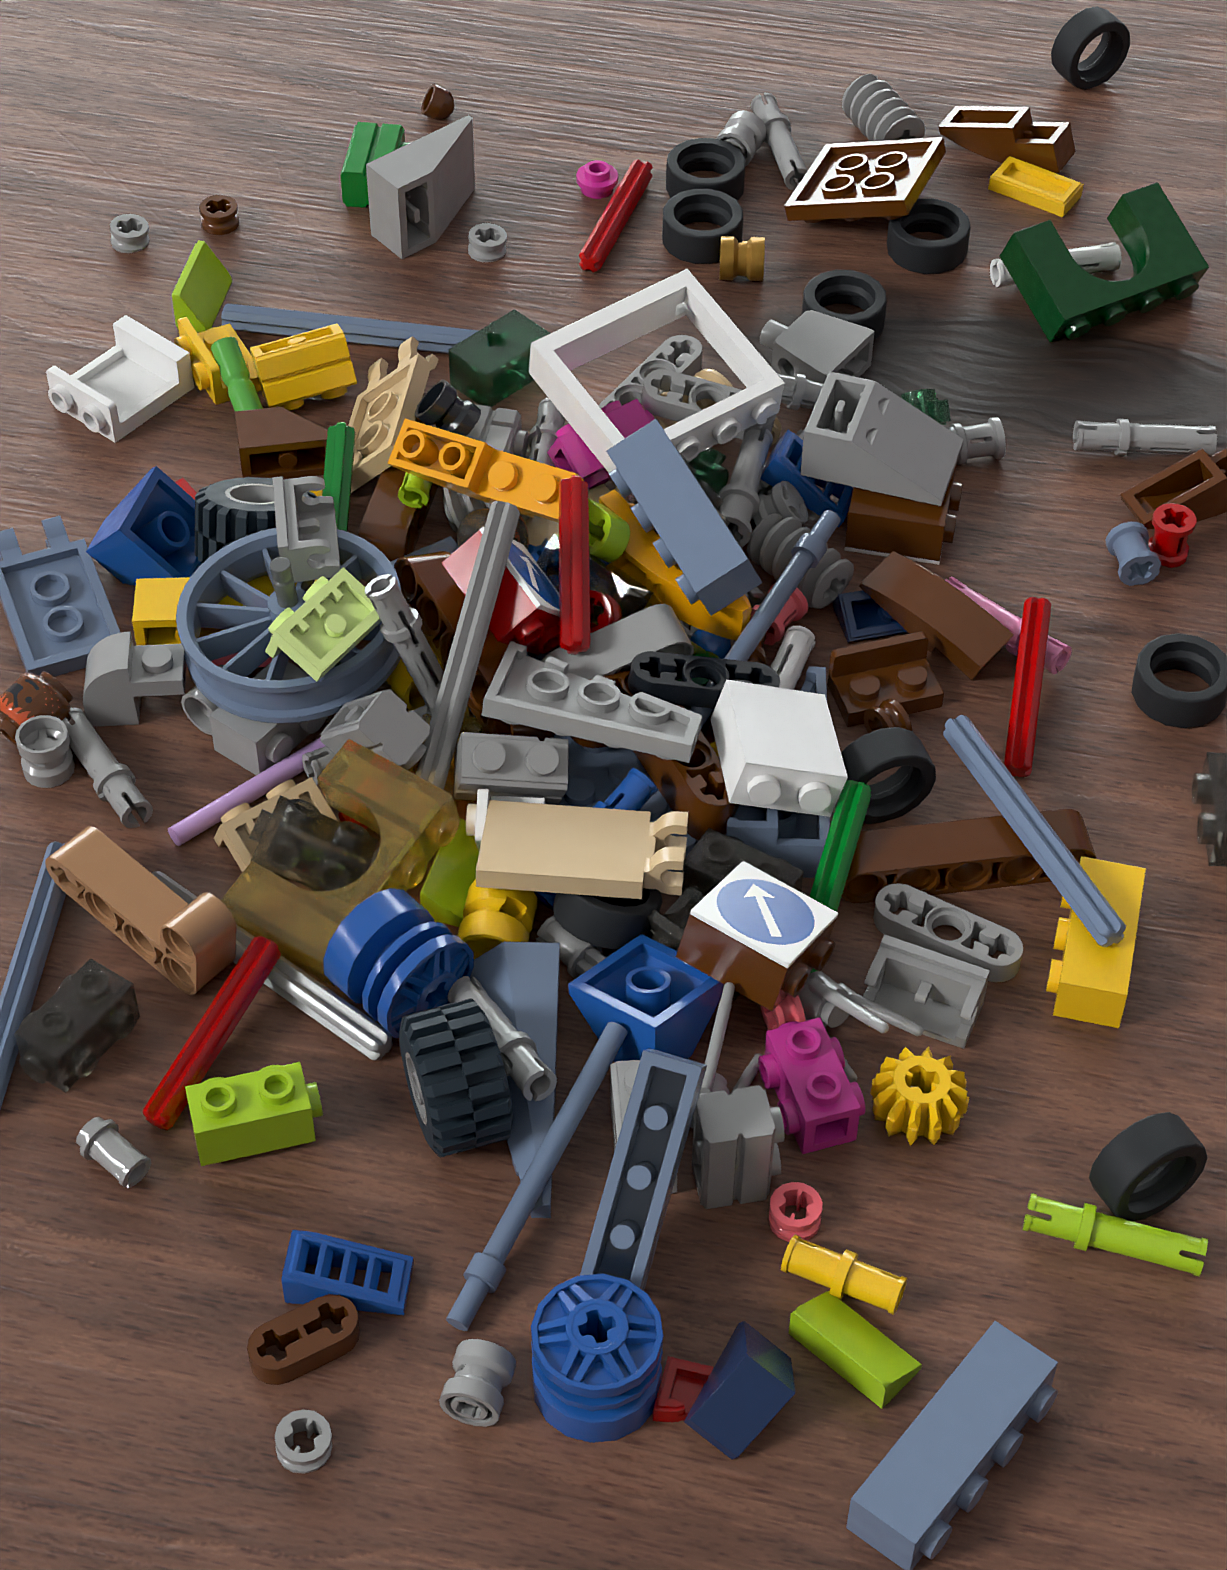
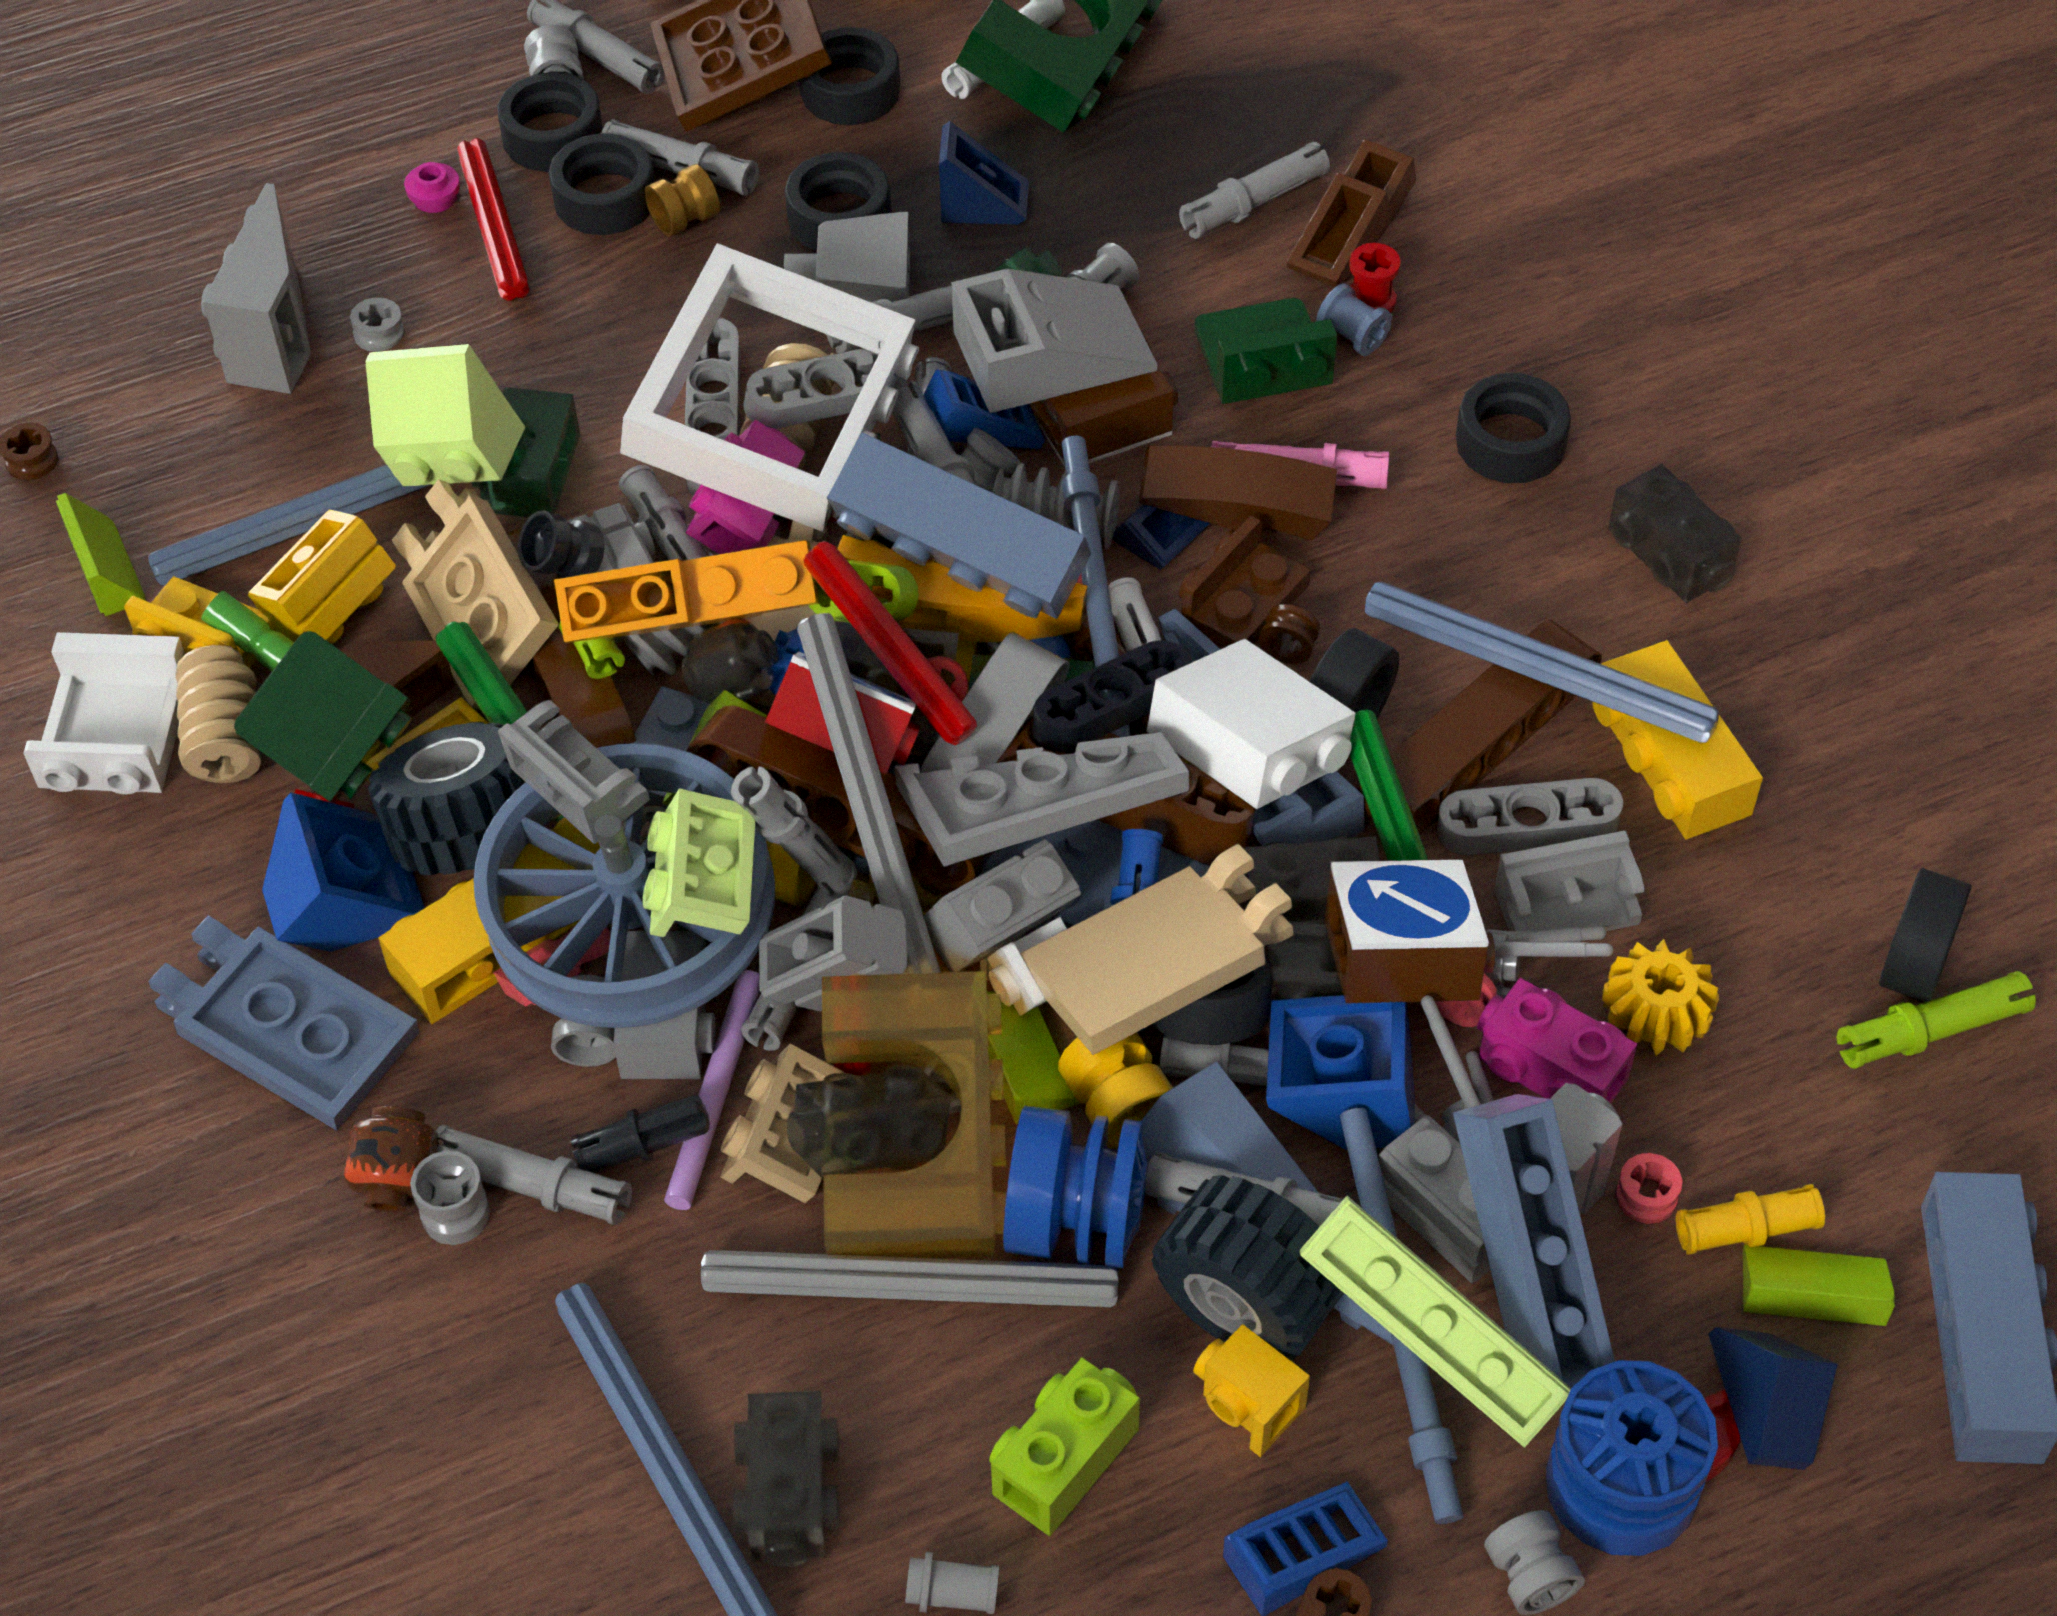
camera: 35 degrees left, 5 degrees up
medium nougat beam [45,826,236,995] -> none
light grey brick [83,631,187,727] -> none
red axle [143,936,281,1130] -> none
green brick [341,122,410,208] -> none
reddish brown hinge [421,83,454,120] -> none
red axle [1004,596,1051,778] -> none
none -> tan piece [175,645,261,783]
none -> dark green bracket [234,631,412,804]
none -> yellowish green slope [365,344,525,486]
none -> black axle [571,1095,710,1173]
none -> light grey pin [602,119,759,196]
none -> dark blue slope [939,121,1029,225]
none -> yellow brick [1193,1324,1310,1458]
none -> dark green bracket [1194,298,1337,404]
none -> yellowish green tile [1299,1196,1571,1448]

